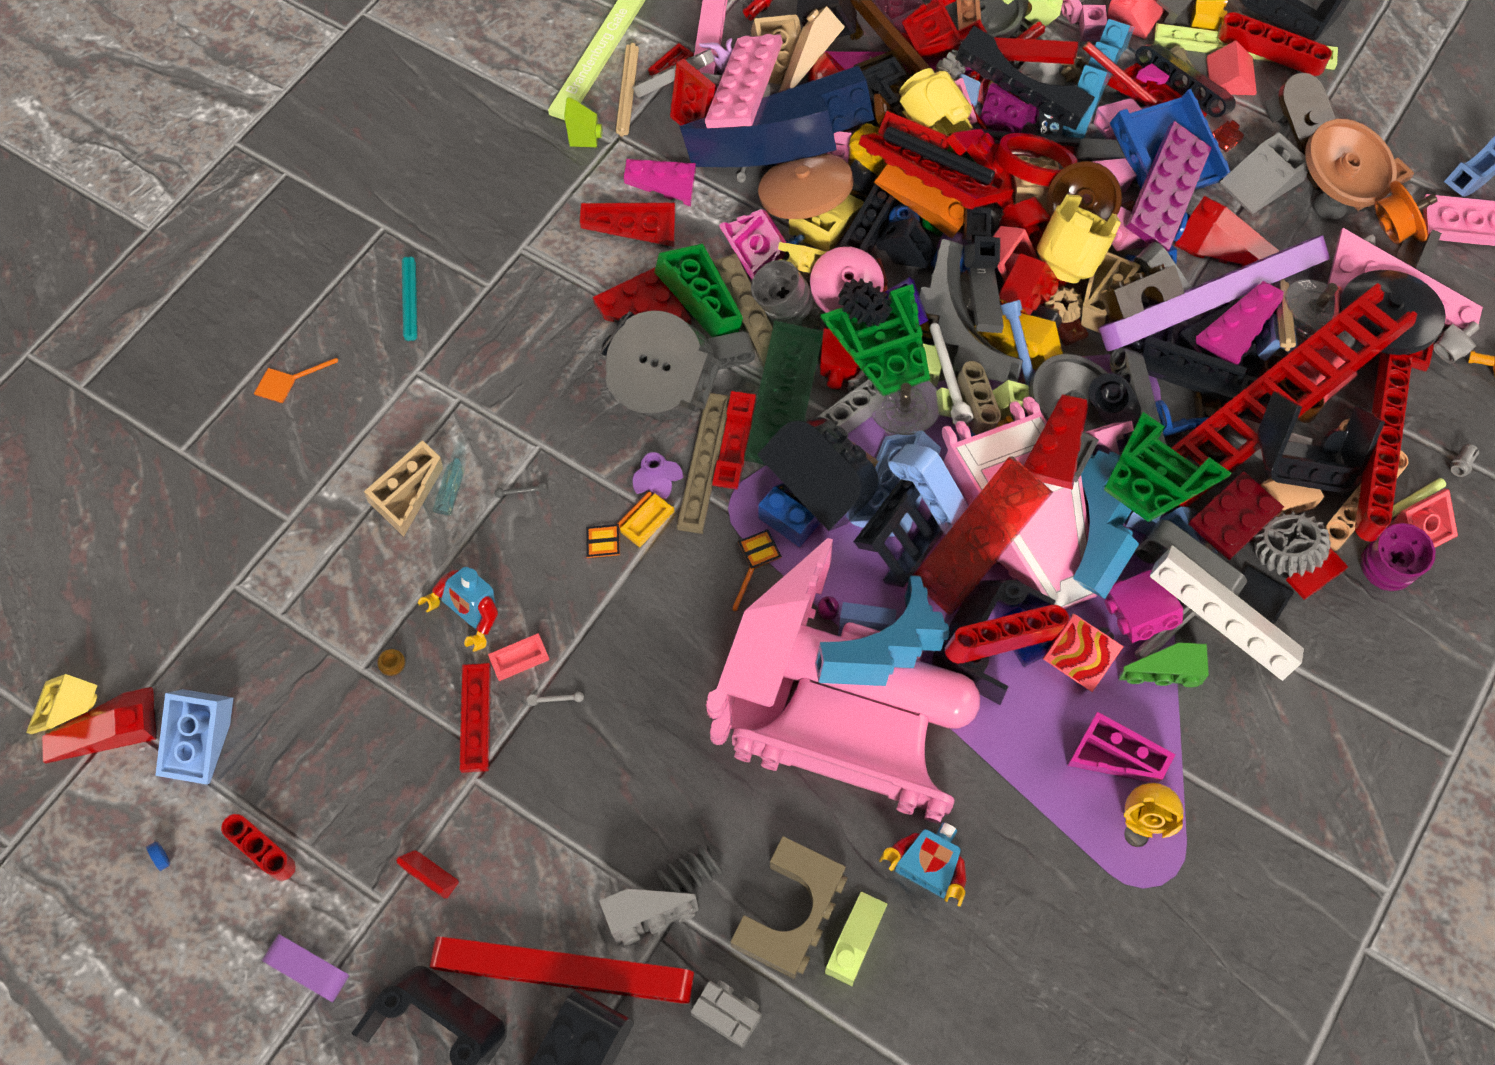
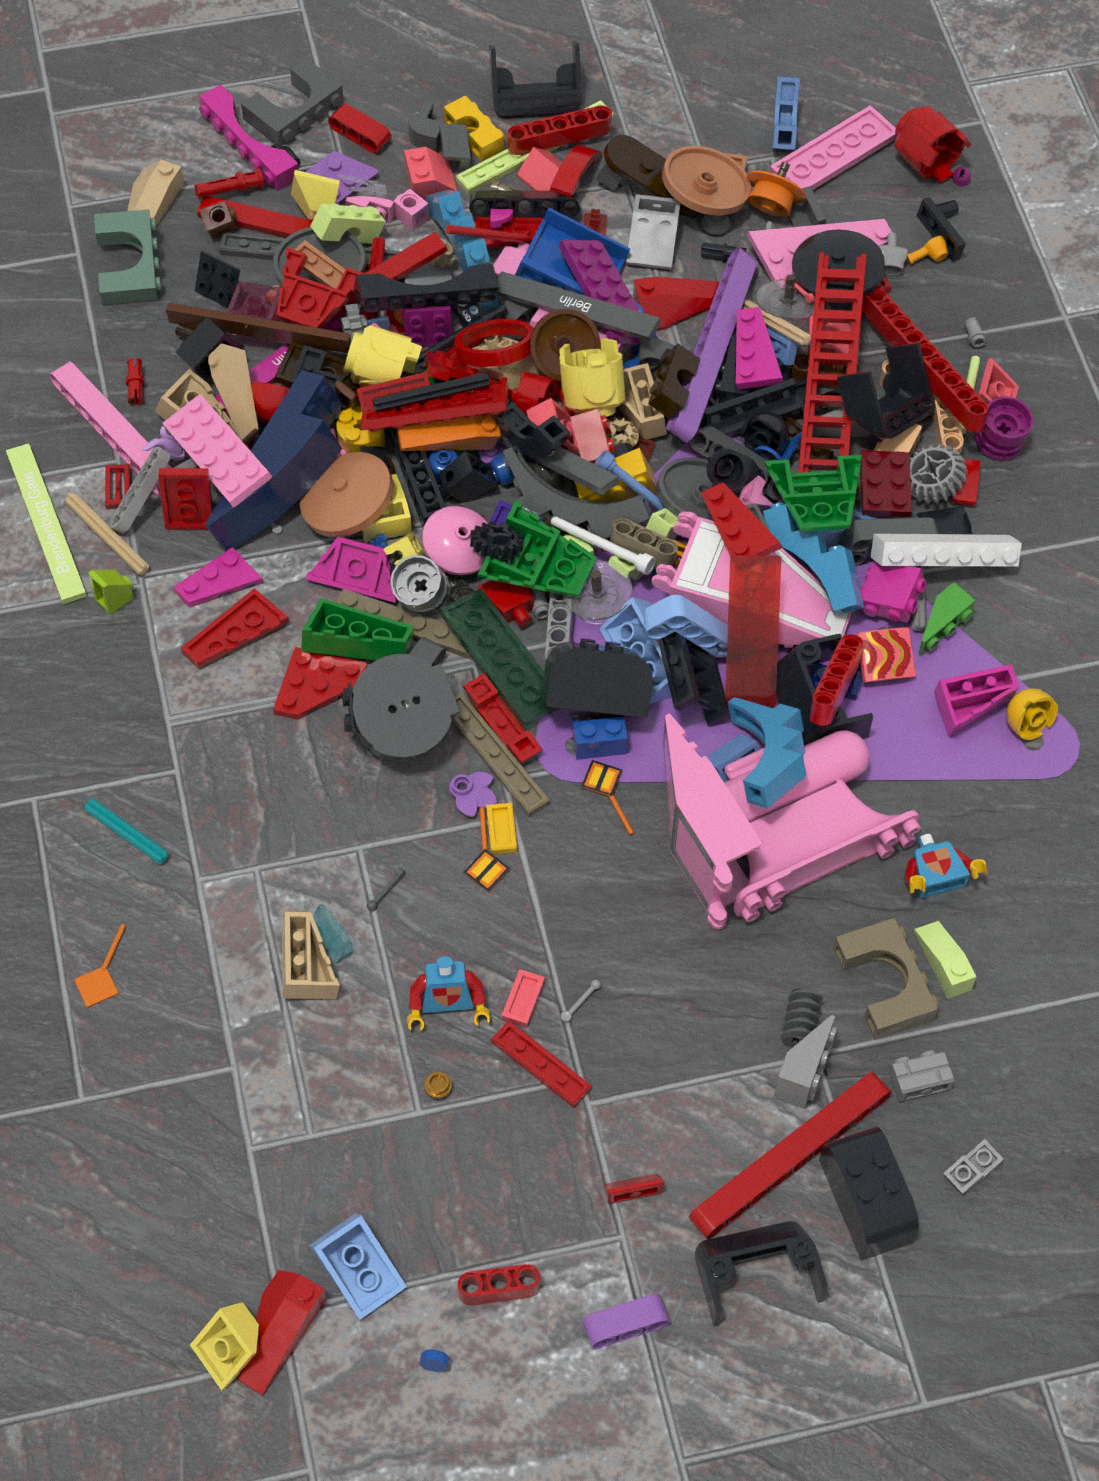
camera: 50 degrees left, 5 degrees down
none -> dark grey tile [497,271,661,342]
none -> red slope [550,145,602,197]
none -> black axle [701,243,747,261]
none -> black cylinder [740,412,790,460]

